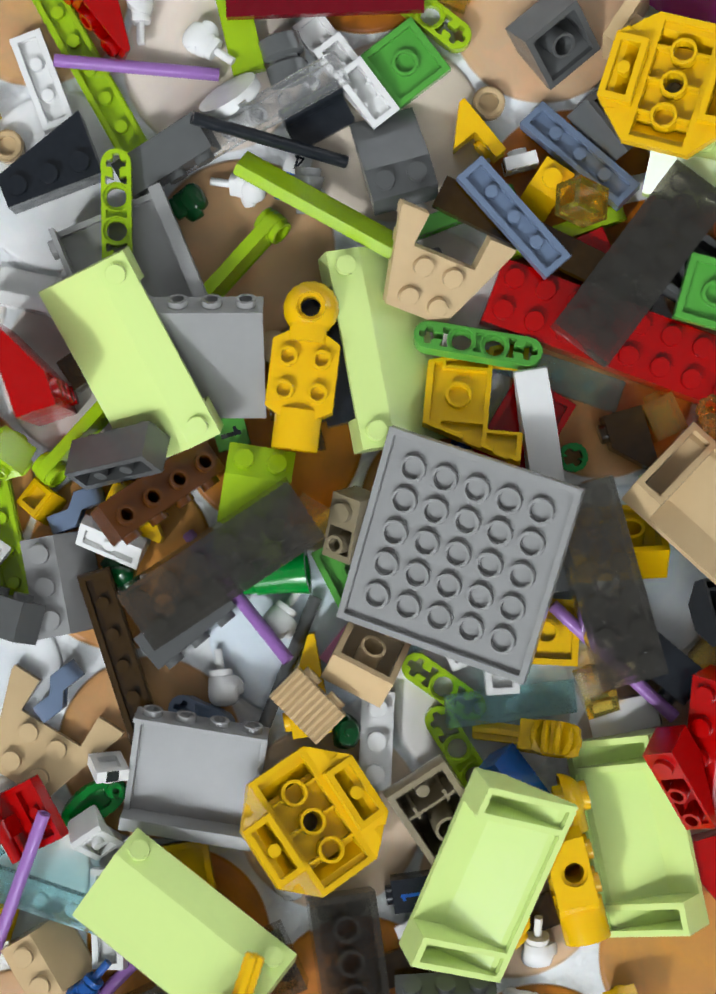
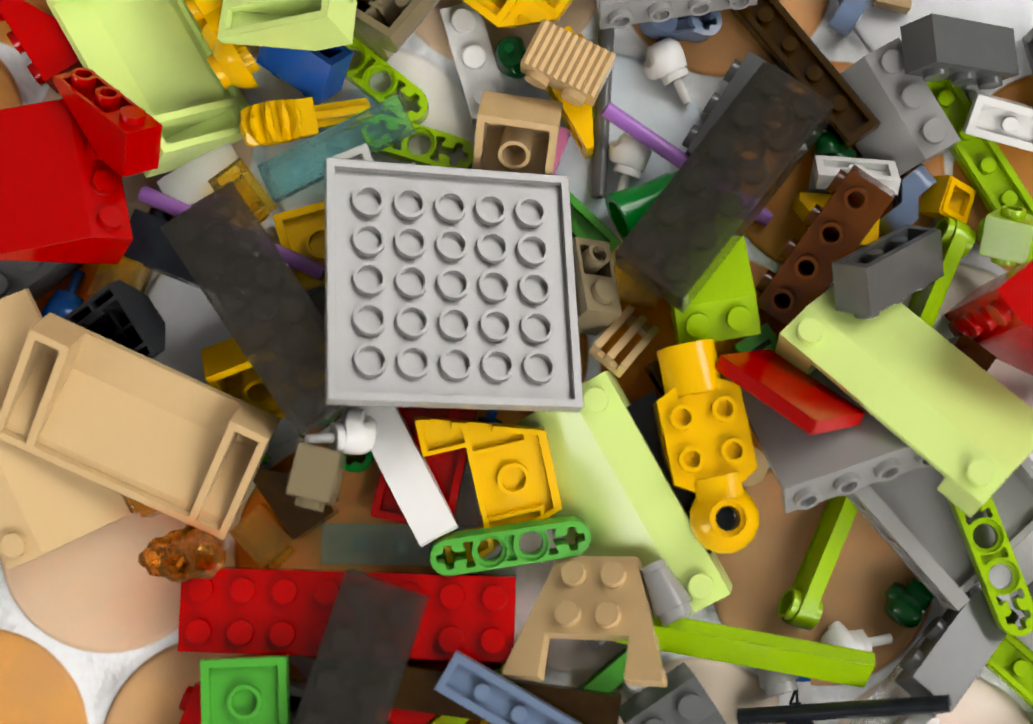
camera: 165 degrees right, 5 degrees down
none -> dark tan brick [286,442,347,512]
none -> white piece [305,407,377,455]
none -> tan tile [588,304,660,378]
none -> light grey cone [641,559,694,626]
none -> red tile [715,349,865,435]

